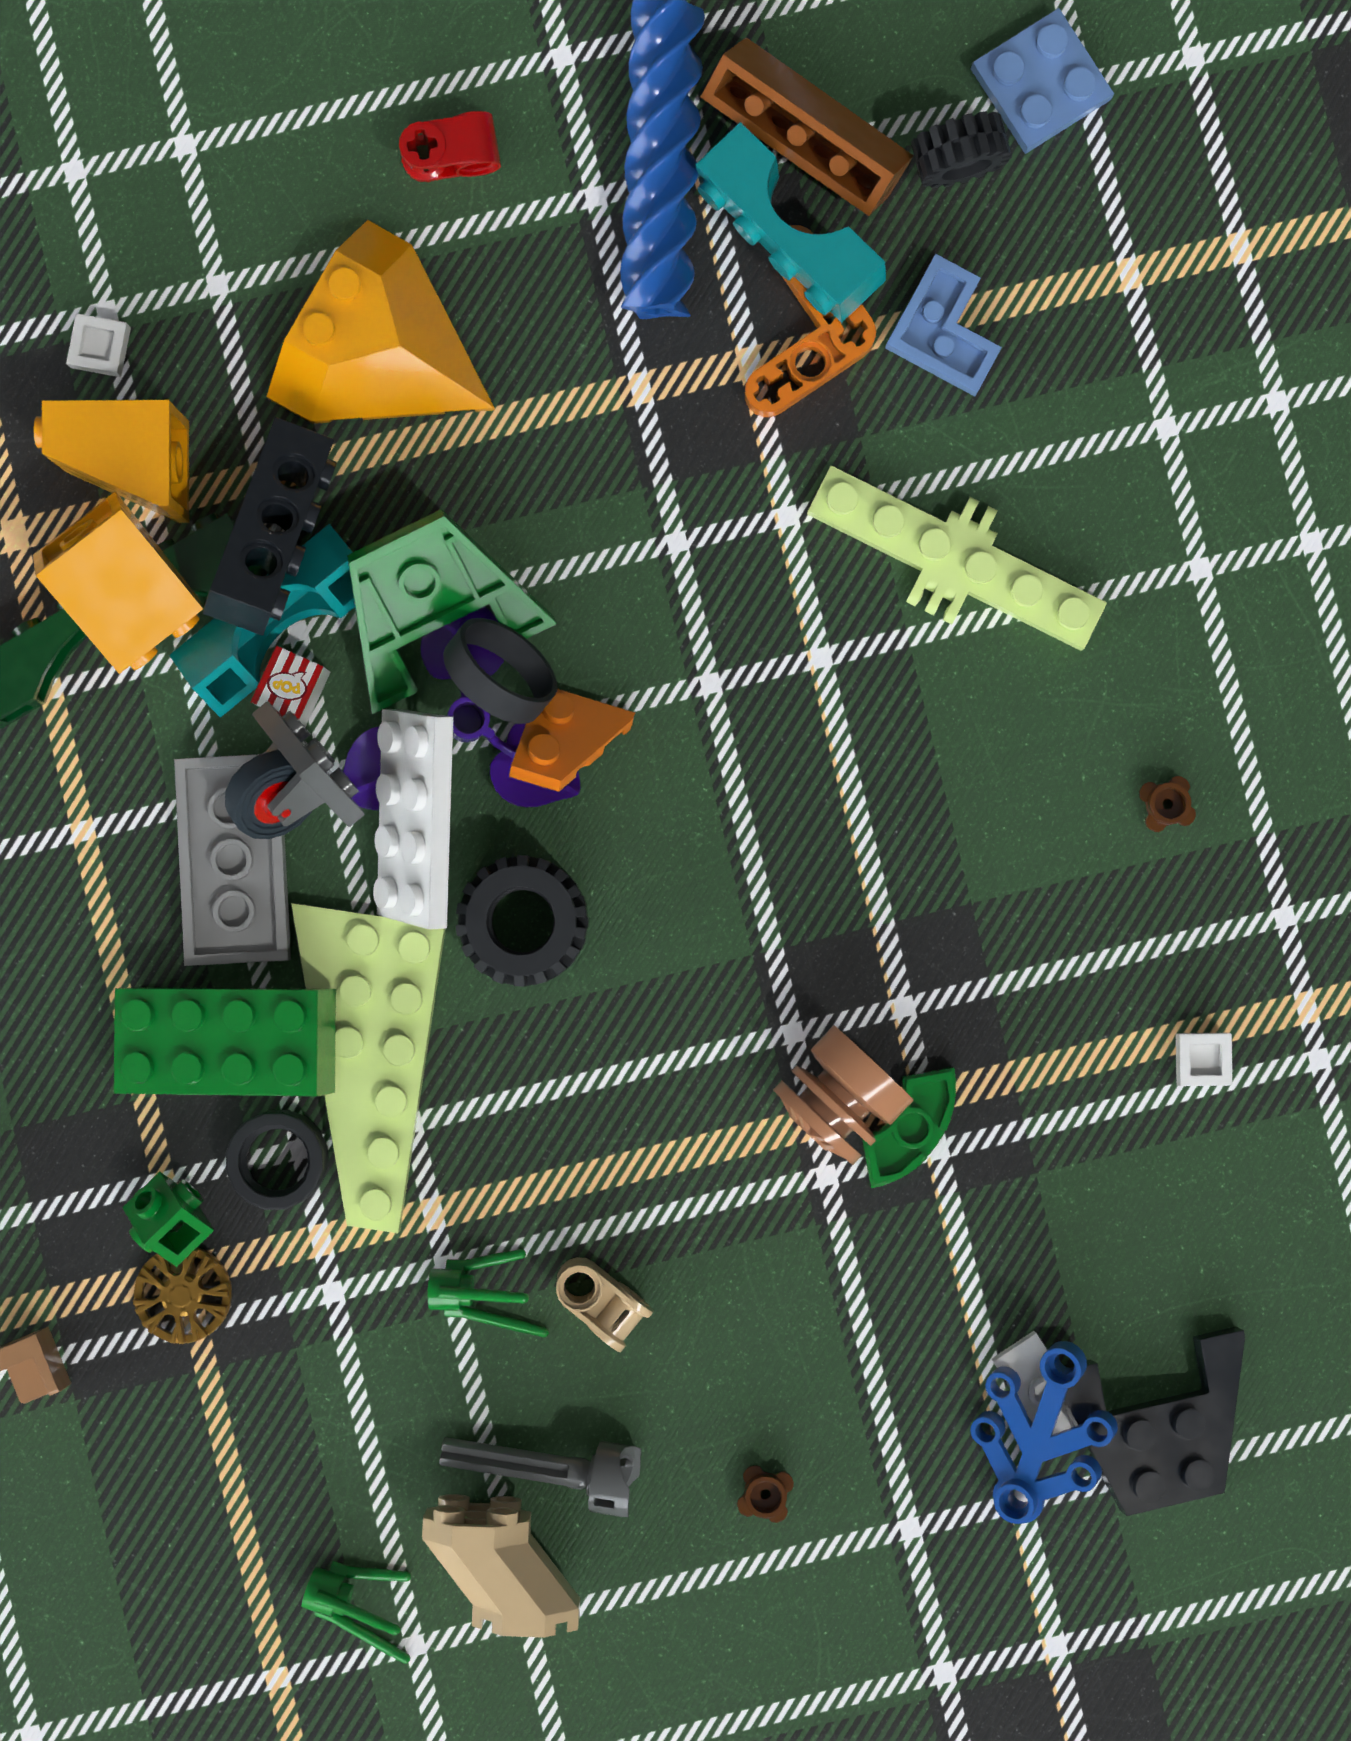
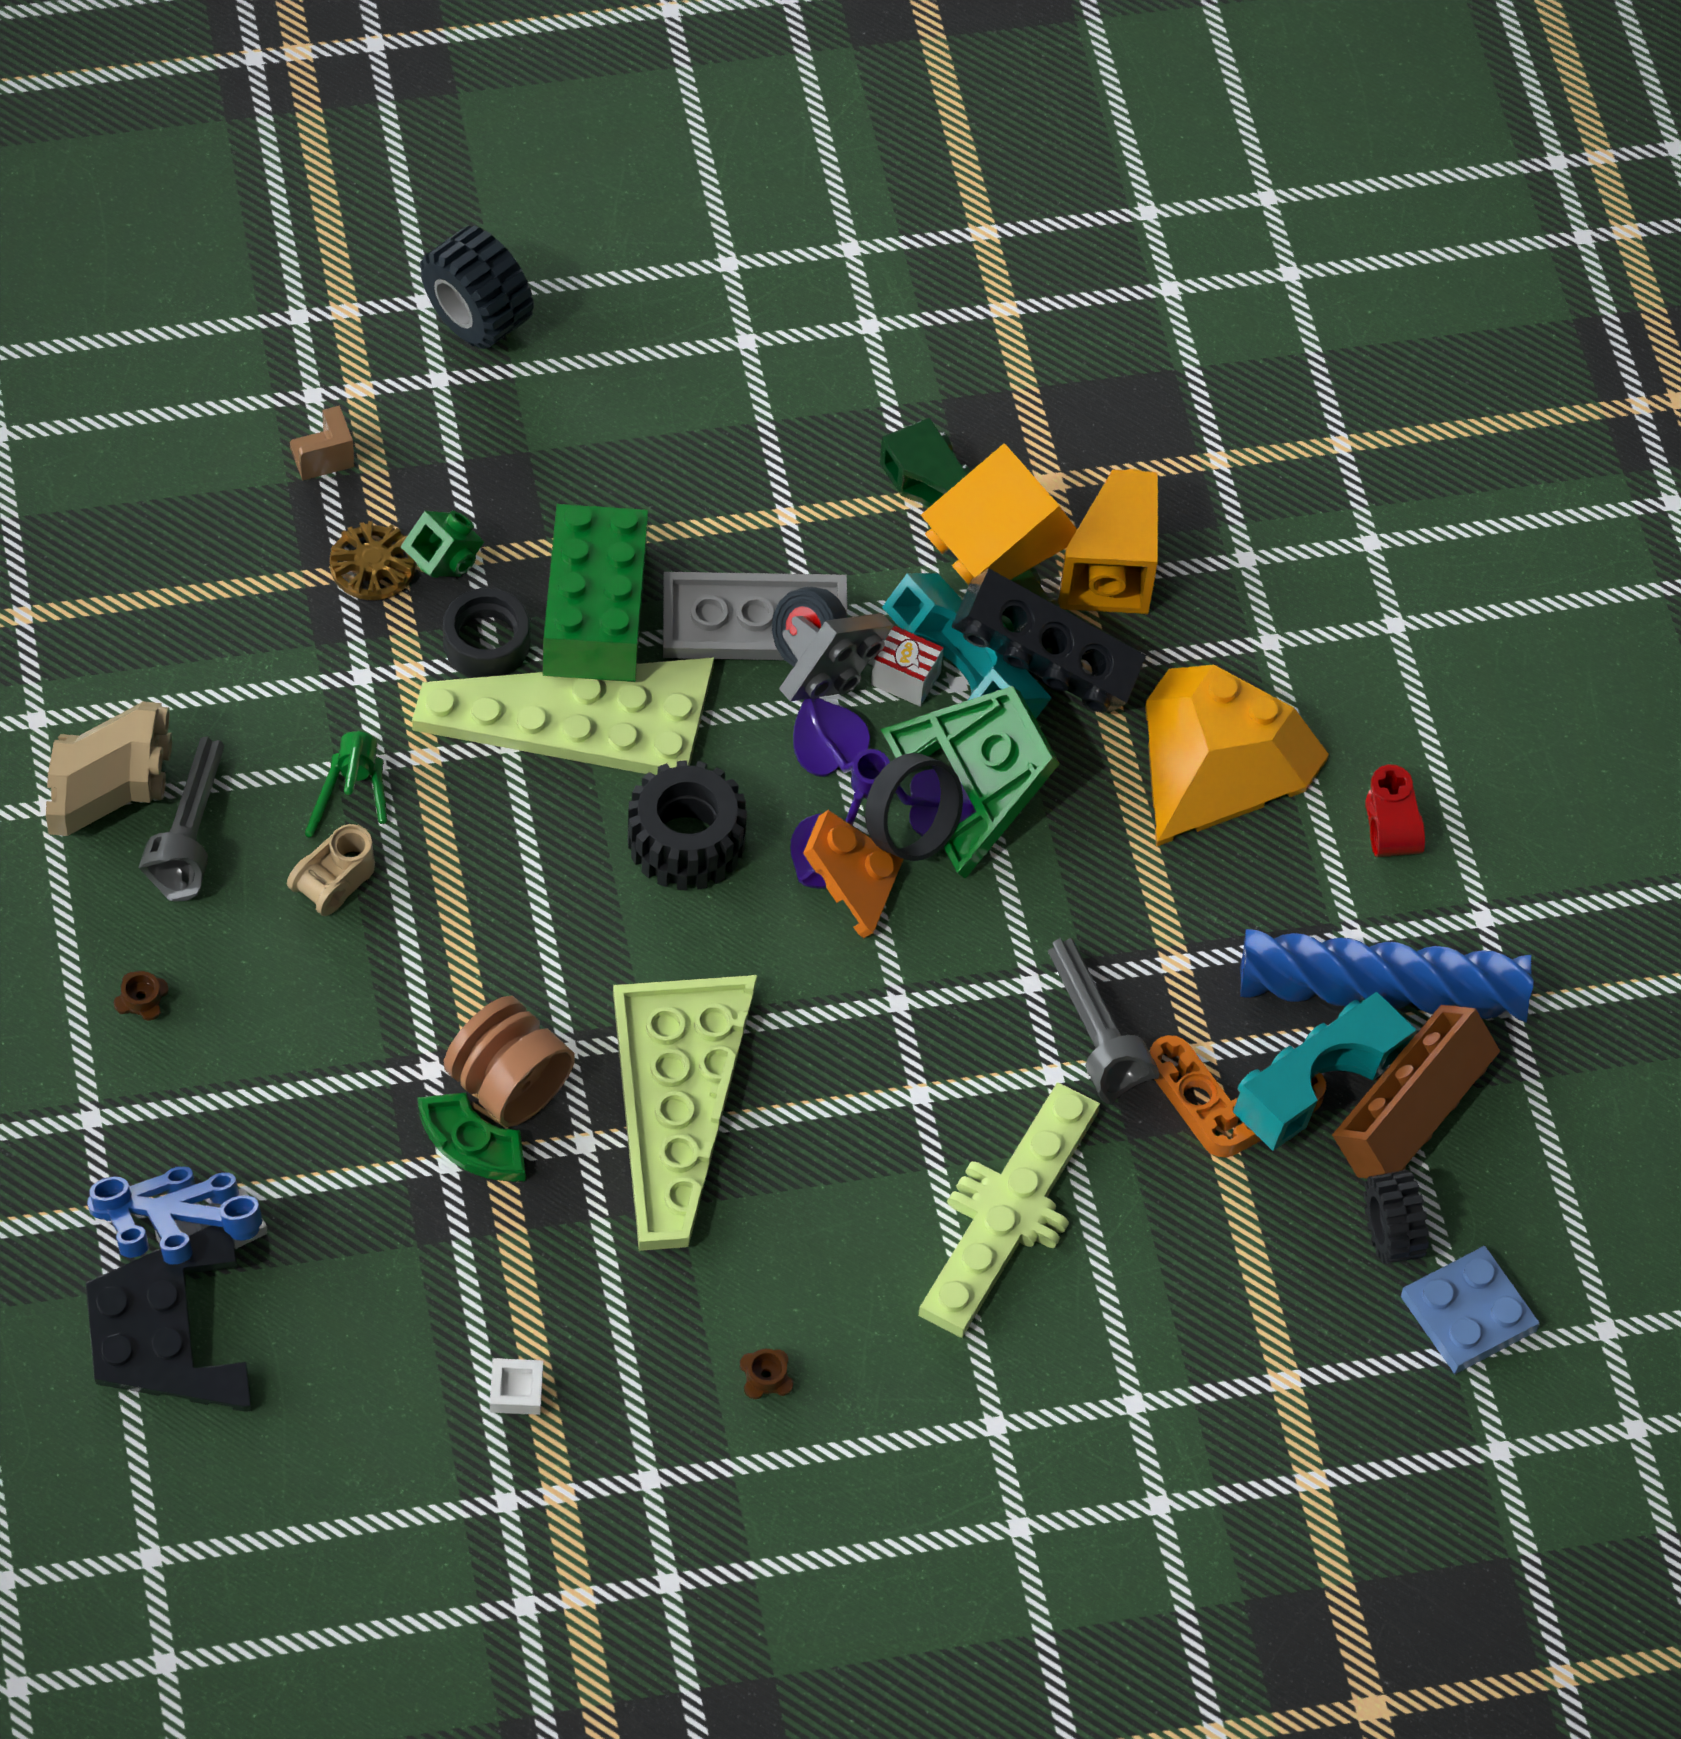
camera: 85 degrees right, 30 degrees down
white plate [66,313,131,377] -> none
green plant [301,1561,411,1664] -> none
white plate [373,709,453,929] -> none
medium blue plate [885,254,1002,396] -> none
none -> yellowish green wing [613,975,757,1251]
none -> dark grey piece [1048,938,1160,1104]

